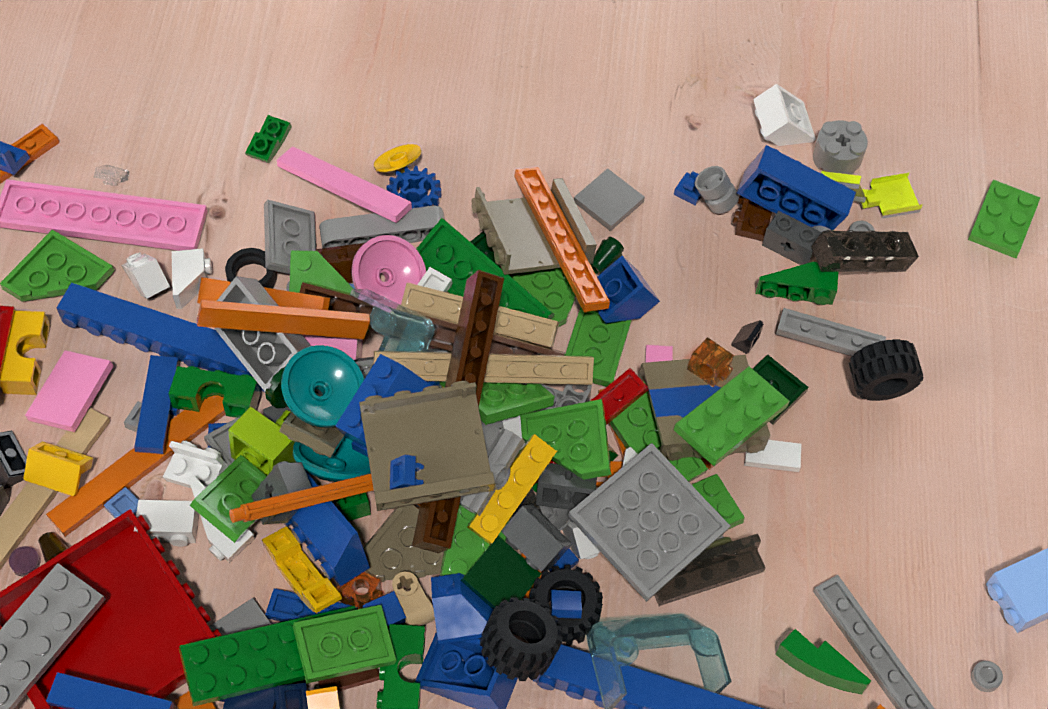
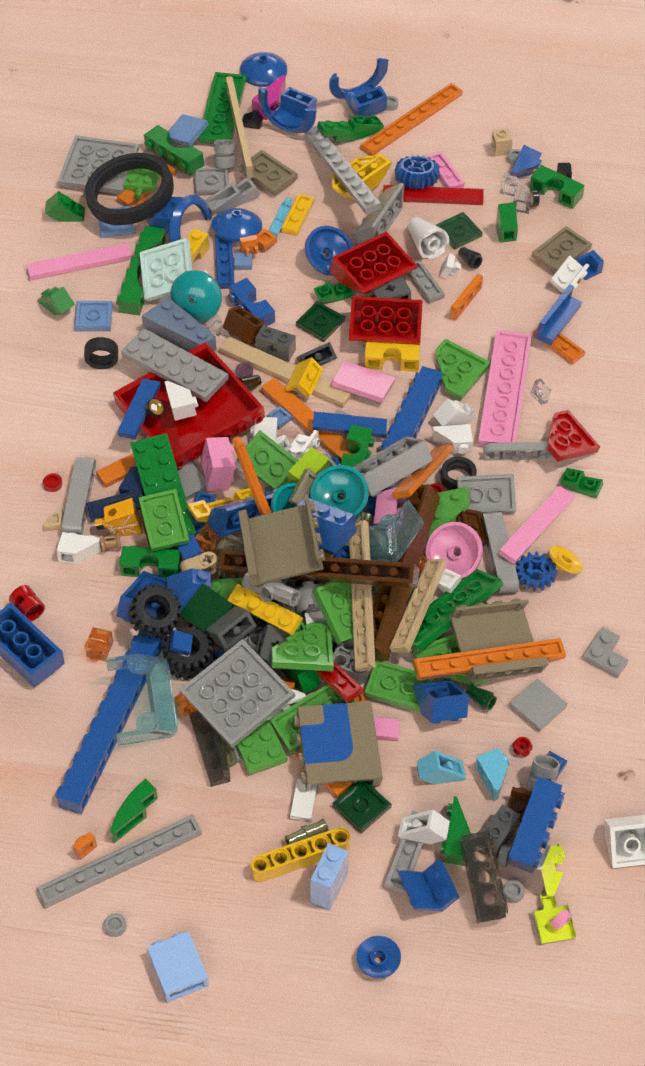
camera: 95 degrees right, 5 degrees down
orange tile [197,300,370,339] -> none
dark grey brick [251,461,312,525] -> none
blue tile [390,454,424,490] -> none
bright green plate [674,366,790,466] -> none
clear orange brick [687,337,734,387] -> none
black slope [731,320,764,354] -> none
light grey brick [813,120,868,175] -> none
black tyre [849,339,924,401] -> none
bright green plate [968,179,1041,258] -> none
none -> tile [145,398,164,418]
none -> white slope [165,381,198,421]
none -> orange wheel [174,693,197,716]
none -> bright pink brick [200,437,237,491]
none -> yellow beam [251,827,351,882]
none -> olive pin [285,819,329,845]
none -> light blue brick [310,843,348,910]
none -> blue dish [357,936,401,979]
none -> white slope [398,810,450,844]
none -> blue bracket [398,860,460,912]
none -> medium azure slope [417,751,466,785]
none -> medium azure slope [475,748,509,801]
none -> light grey beam [483,442,553,460]
none -> red plate [512,737,533,756]
none -> red plate [546,410,600,462]
none -> bright pink tile [550,909,572,930]
none -> light grey plate [583,627,628,678]

